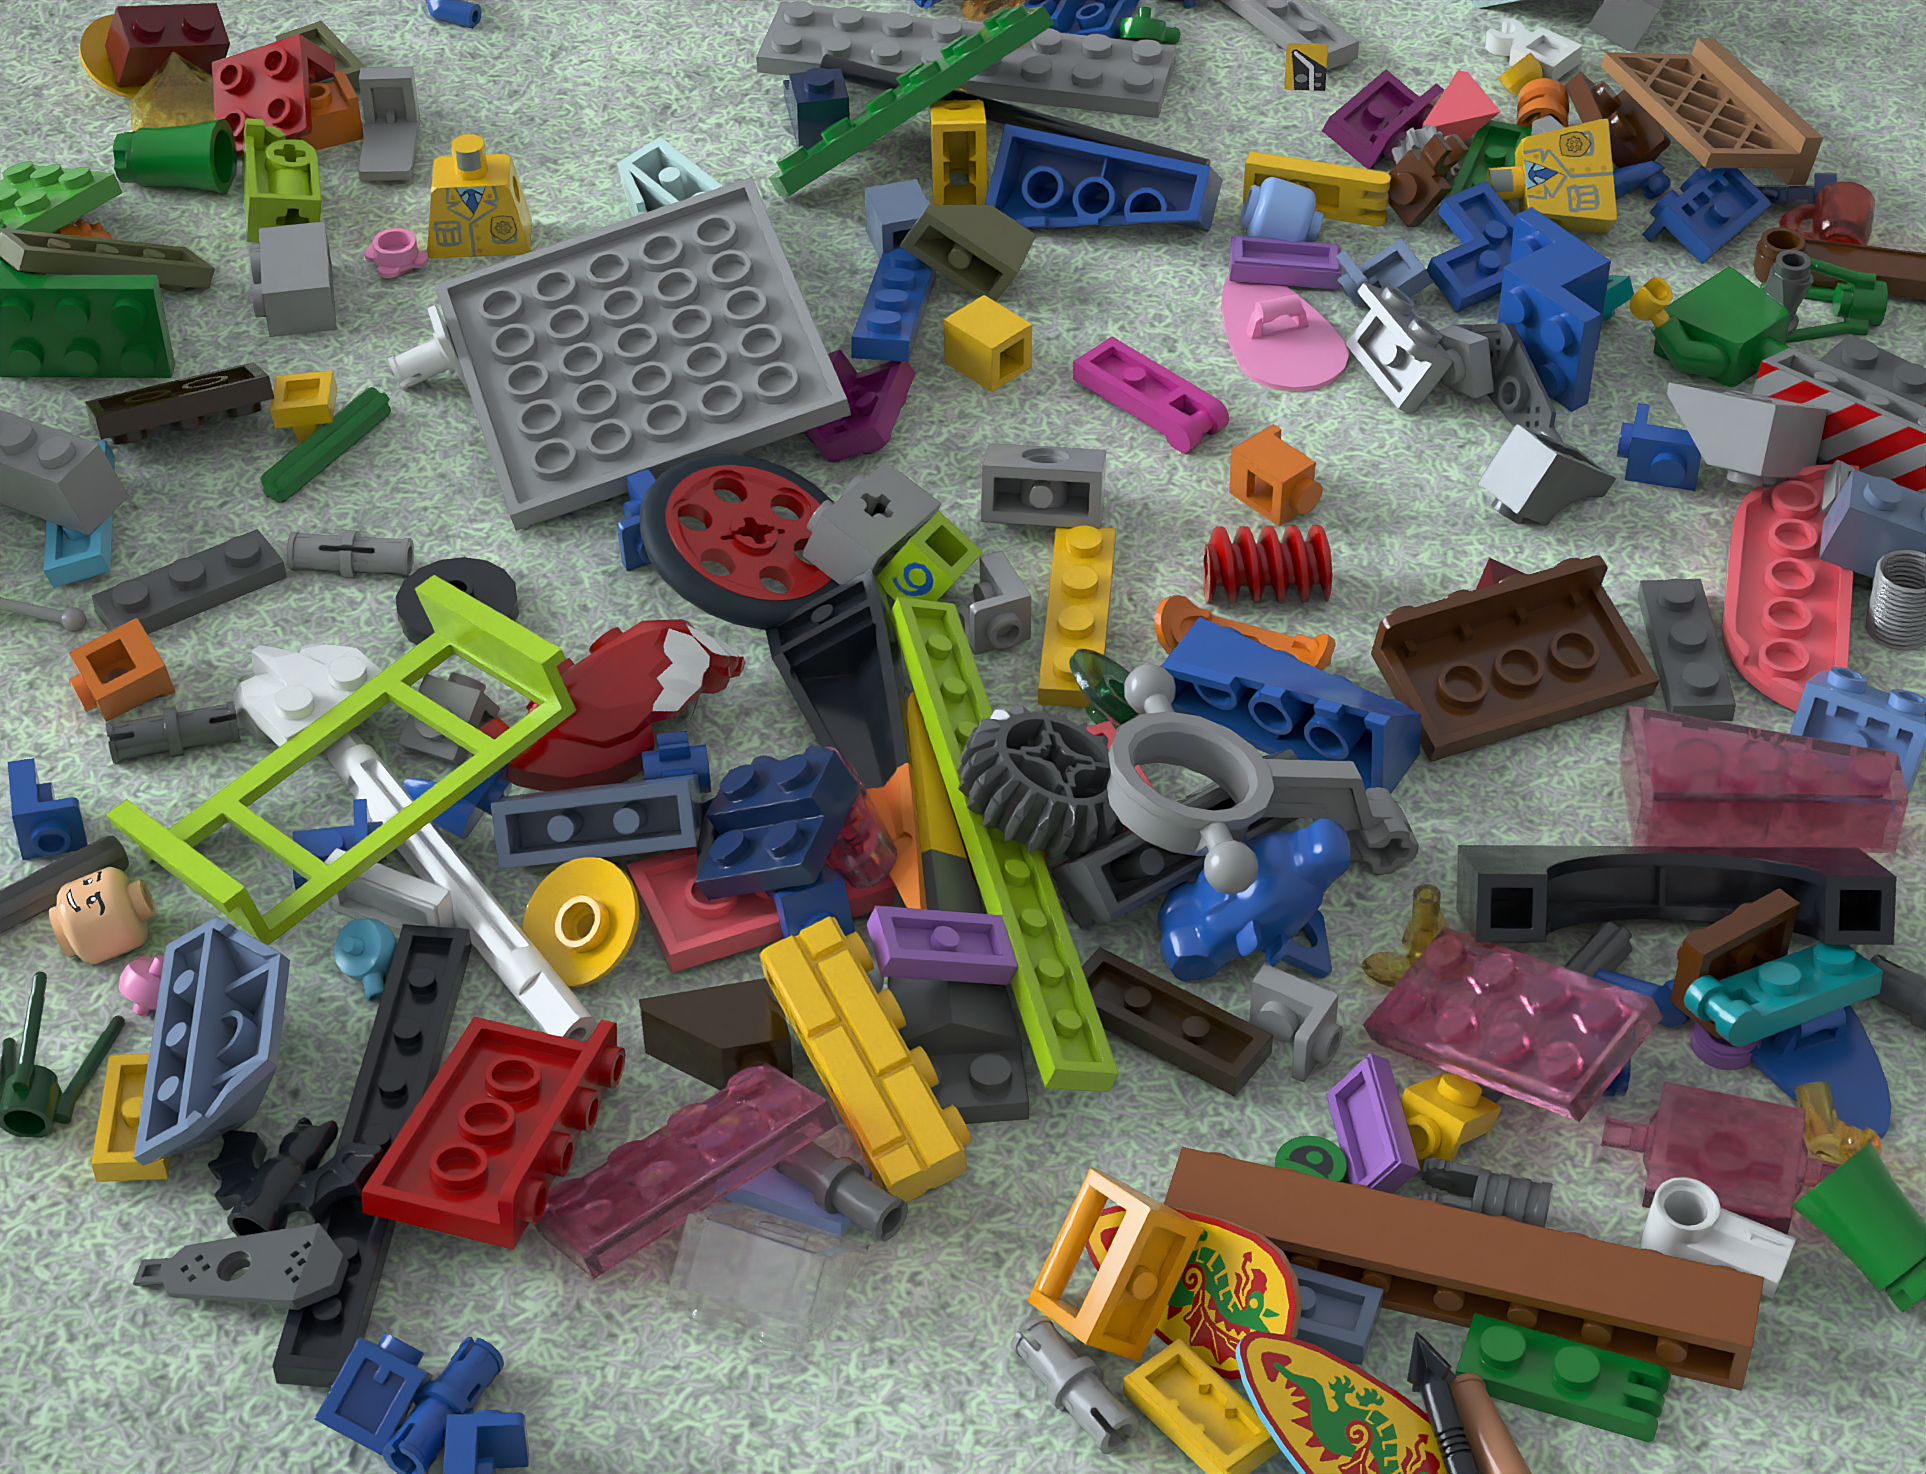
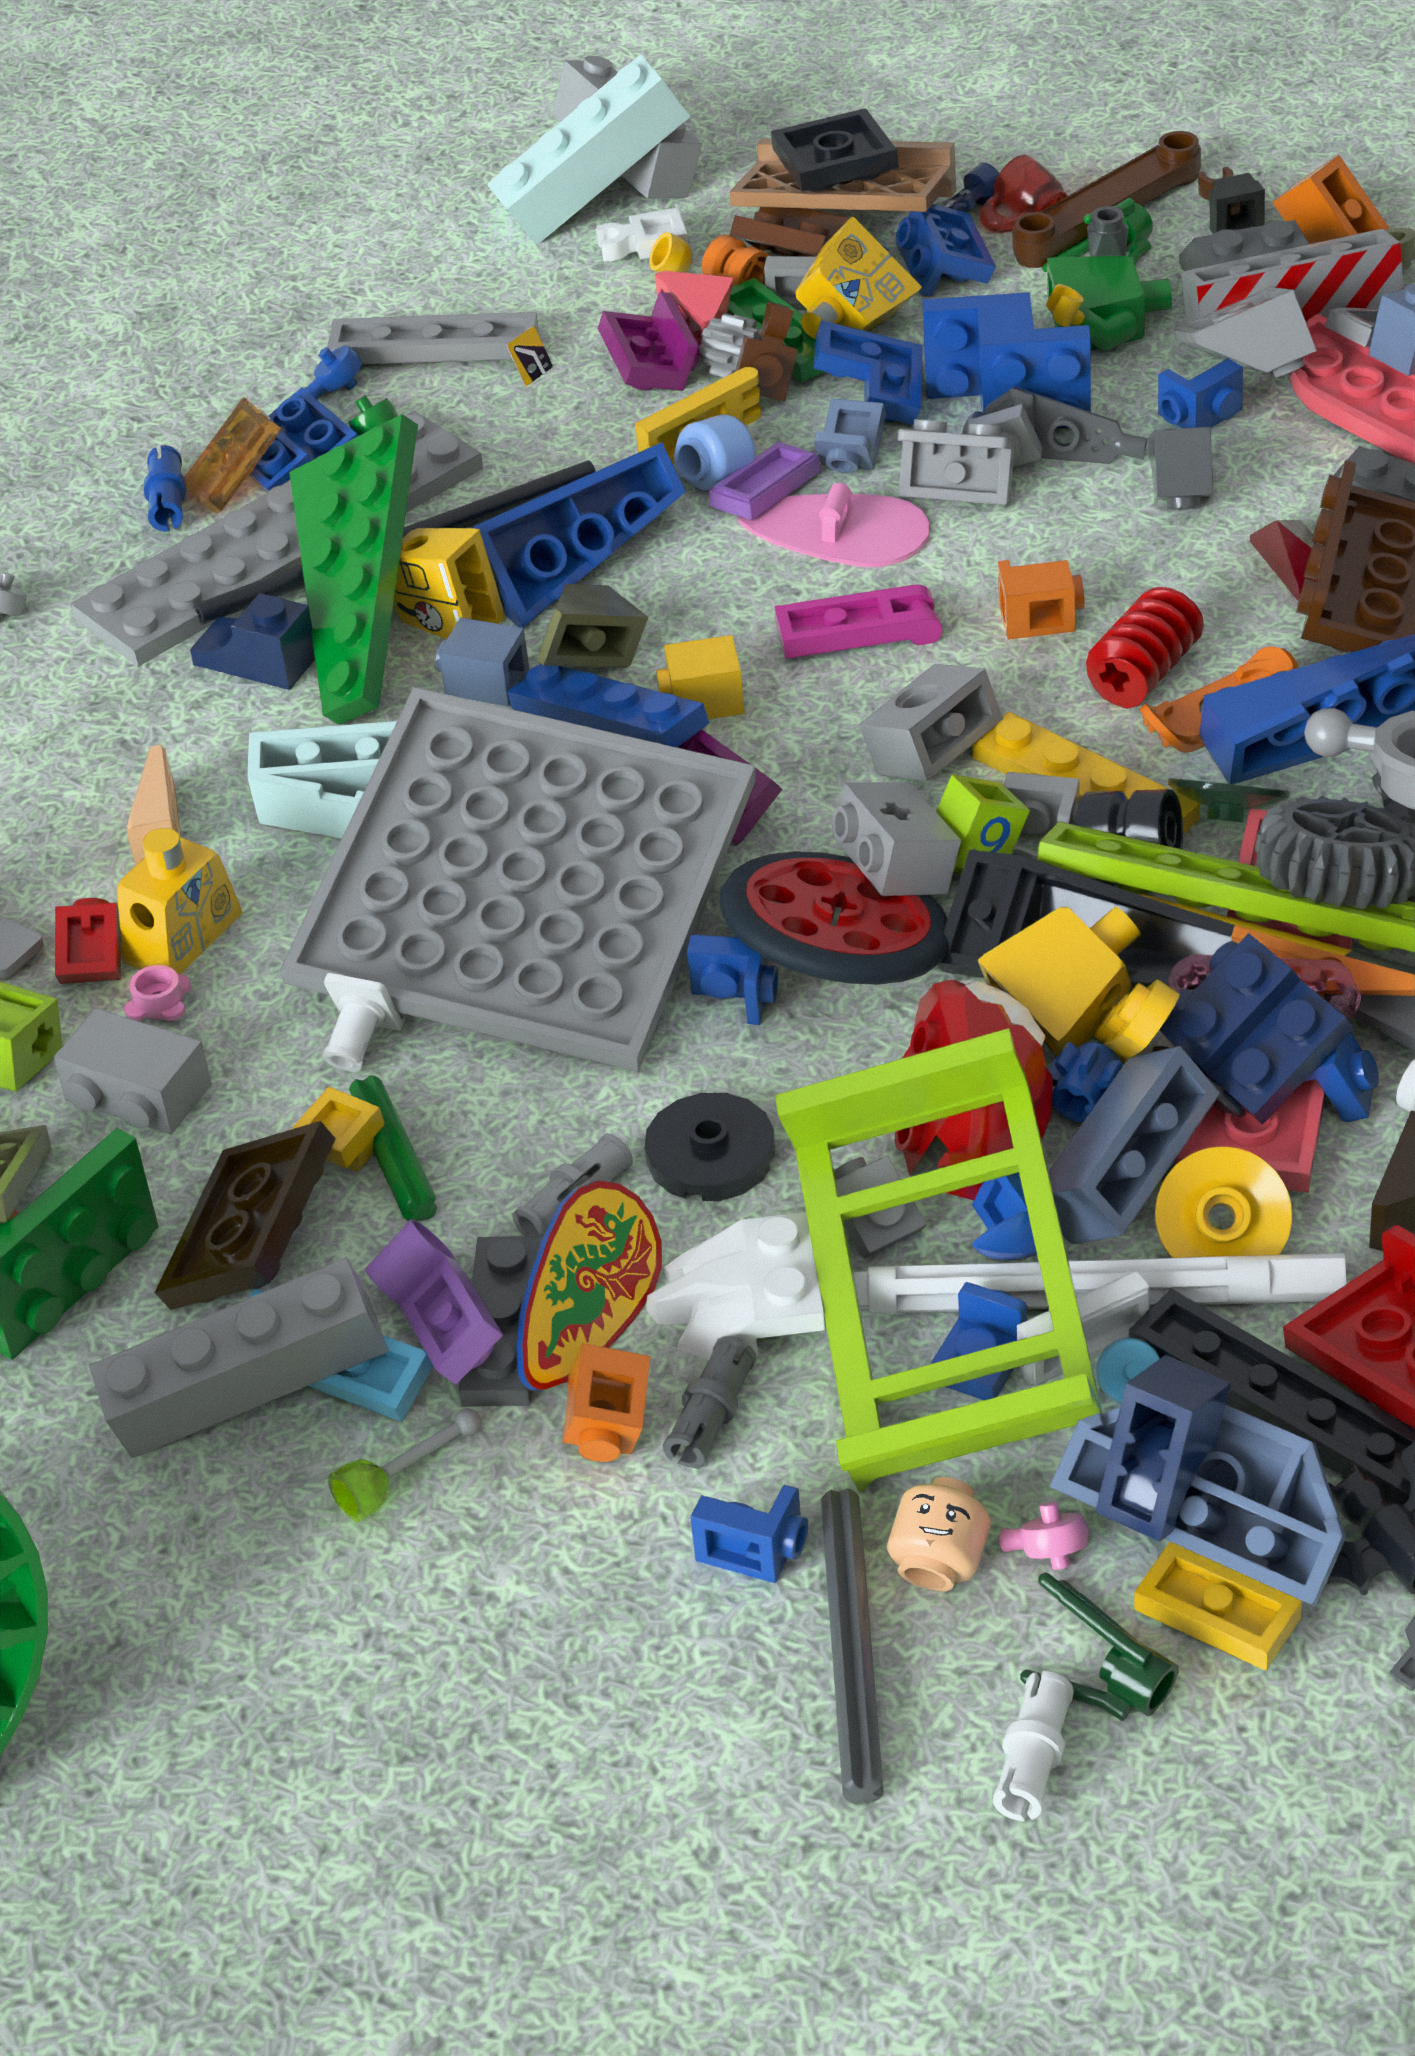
camera: 50 degrees left, 0 degrees up
none -> red bracket [55,898,121,984]
none -> light nougat slope [126,744,181,866]
none -> medium lavender plate [365,1219,503,1385]
none -> shield [516,1181,662,1391]
none -> black plate [771,108,899,192]
none -> yellow torso [978,906,1141,1057]
none -> black wheel [1075,789,1183,849]
none -> yellow plate [1093,979,1180,1065]
none -> dark blue arch [1095,1355,1231,1542]

